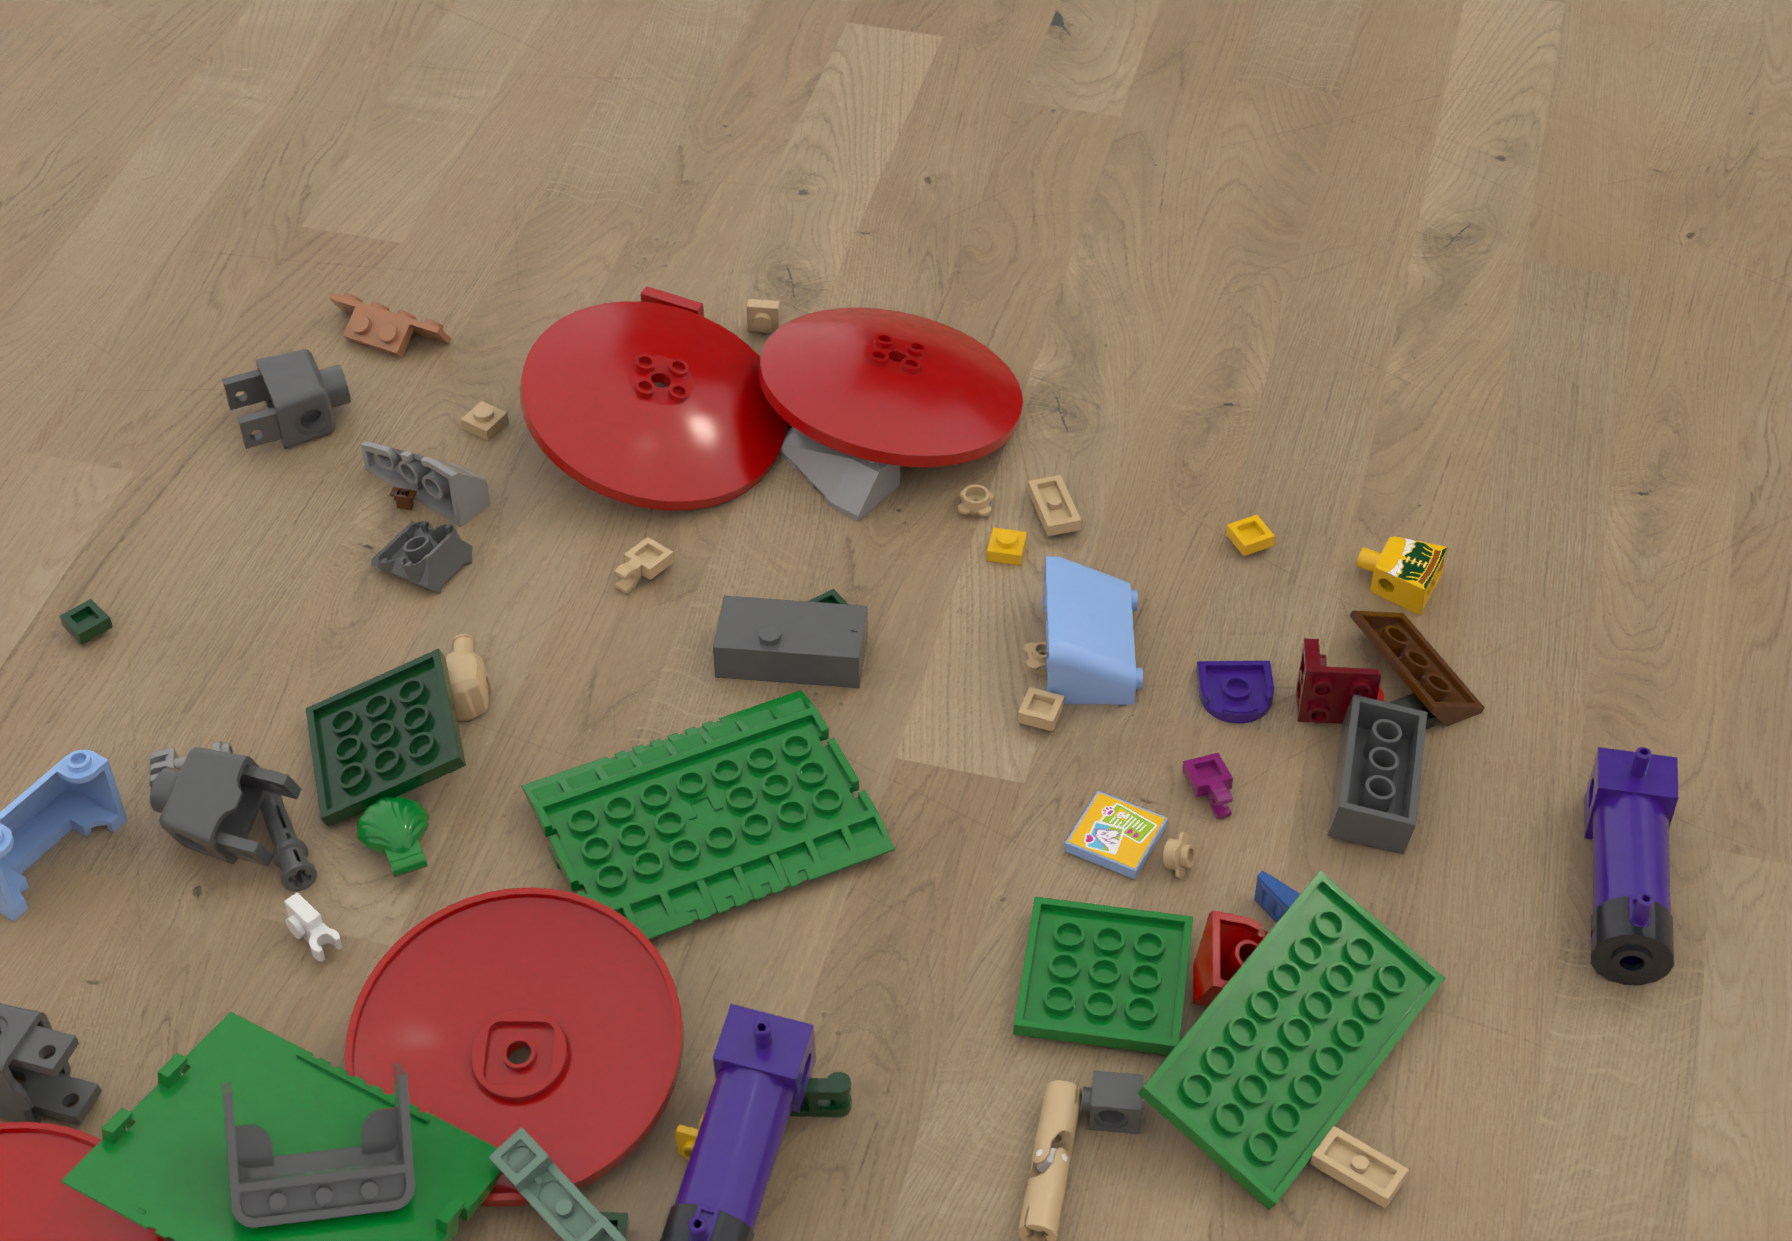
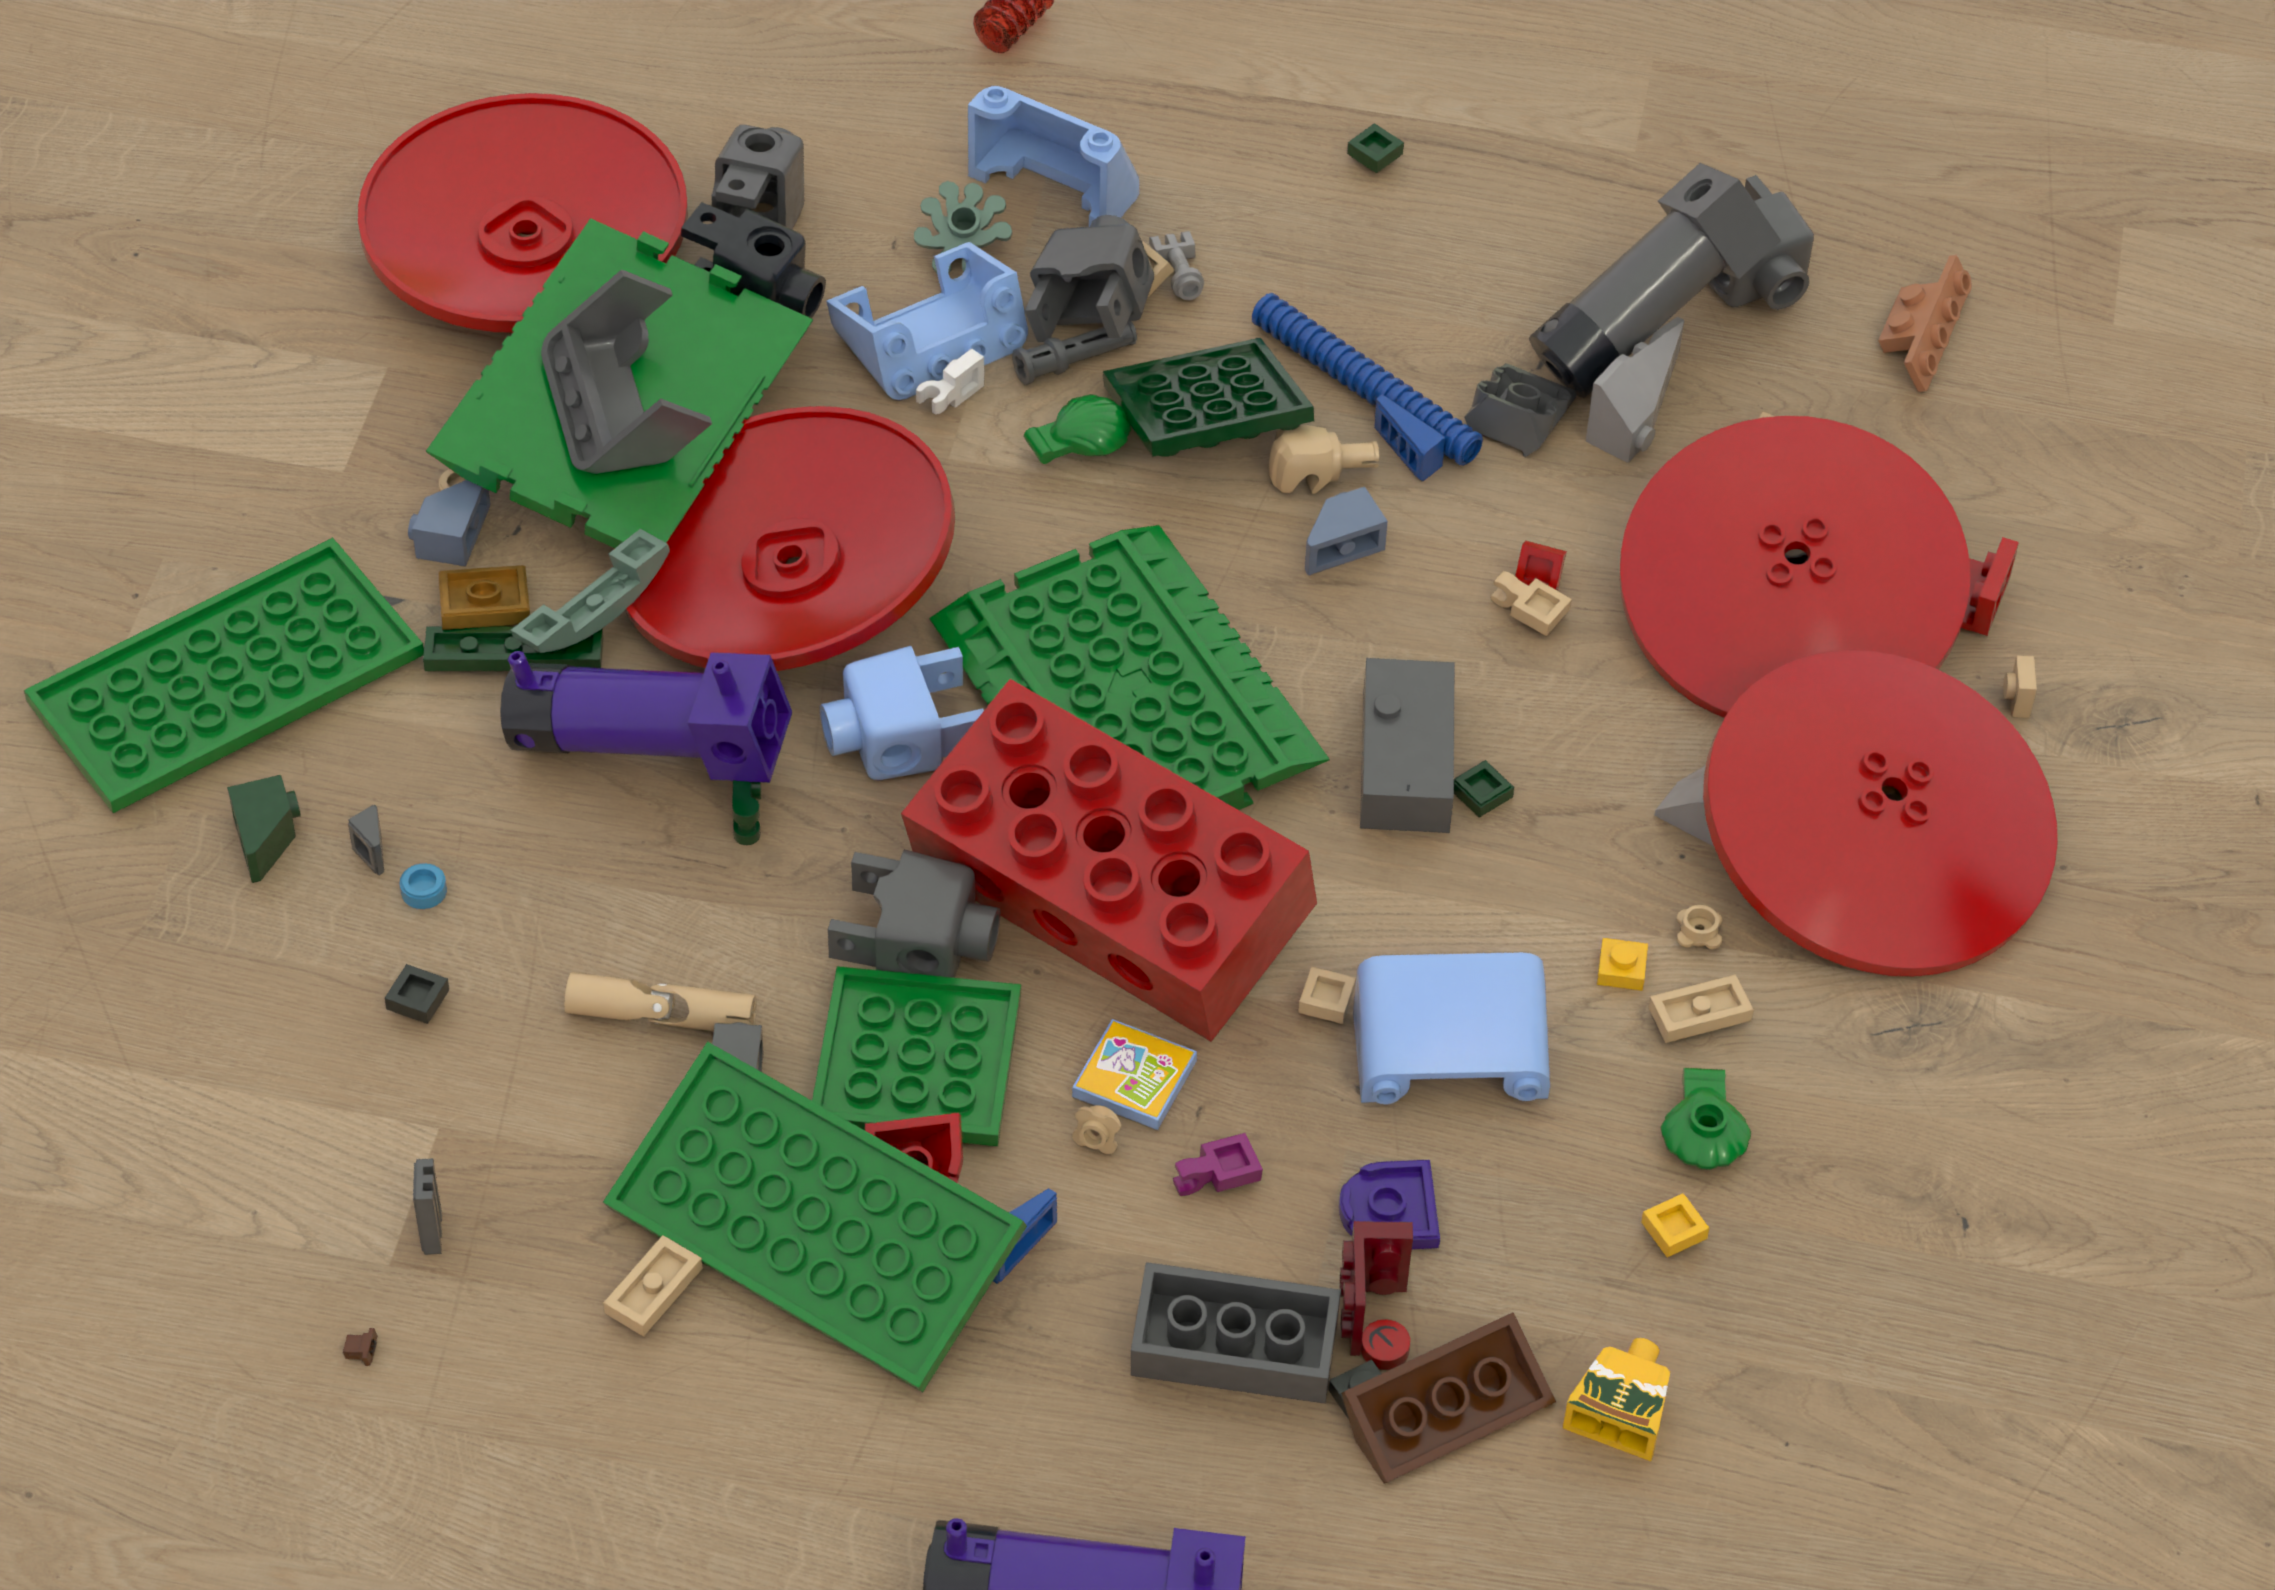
camera: 85 degrees right, 5 degrees up
none -> black piece [681,202,826,318]
none -> light blue piece [820,646,984,780]
none -> light blue windscreen [826,242,1028,400]
none -> dark grey piece [827,849,1001,978]
none -> red brick [901,679,1317,1042]
none -> sand green animal [914,181,1012,274]
none -> blue piece [1252,293,1483,466]
none -> sand blue slope [1305,486,1388,575]
none -> blue slope [1374,395,1445,481]
none -> red tile [1515,540,1567,591]
none -> dark grey piece [1529,163,1781,399]
none -> green animal [1660,1068,1751,1170]

